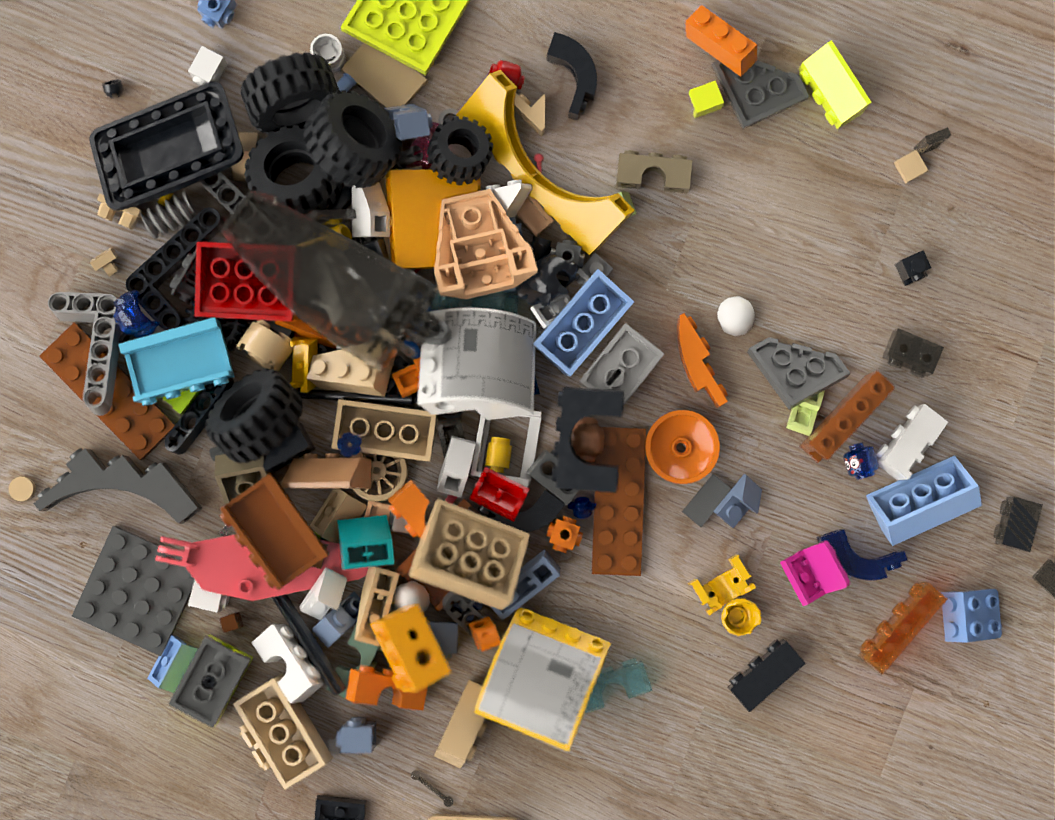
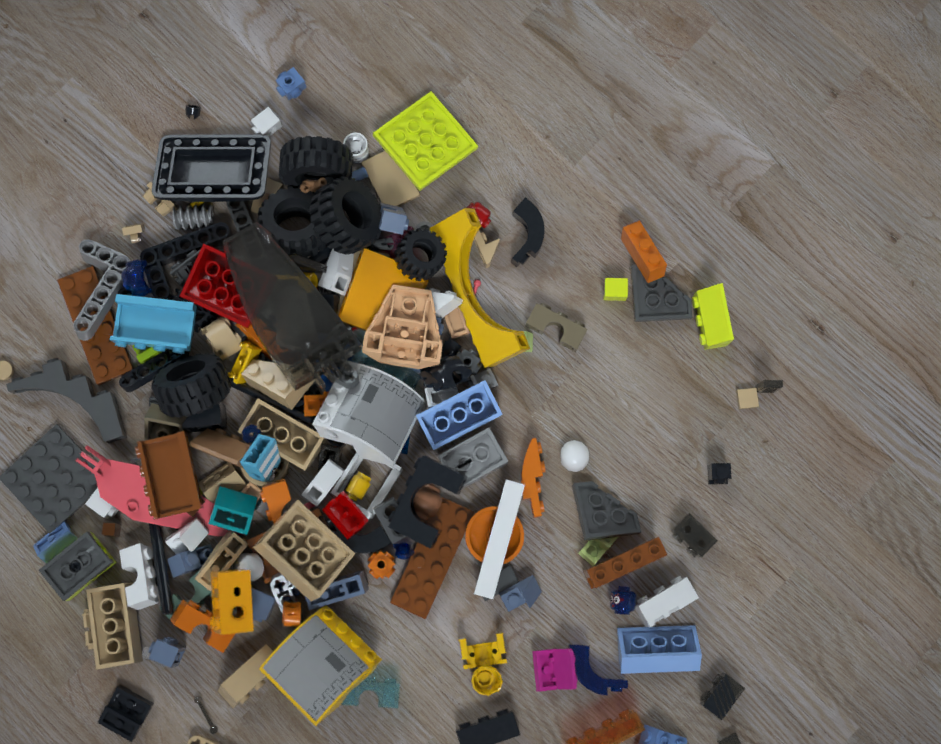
camera: 15 degrees right, 5 degrees down
none -> medium azure torso [240,434,281,482]
none -> medium nougat arm [300,178,327,193]
none -> white tile [474,480,525,599]

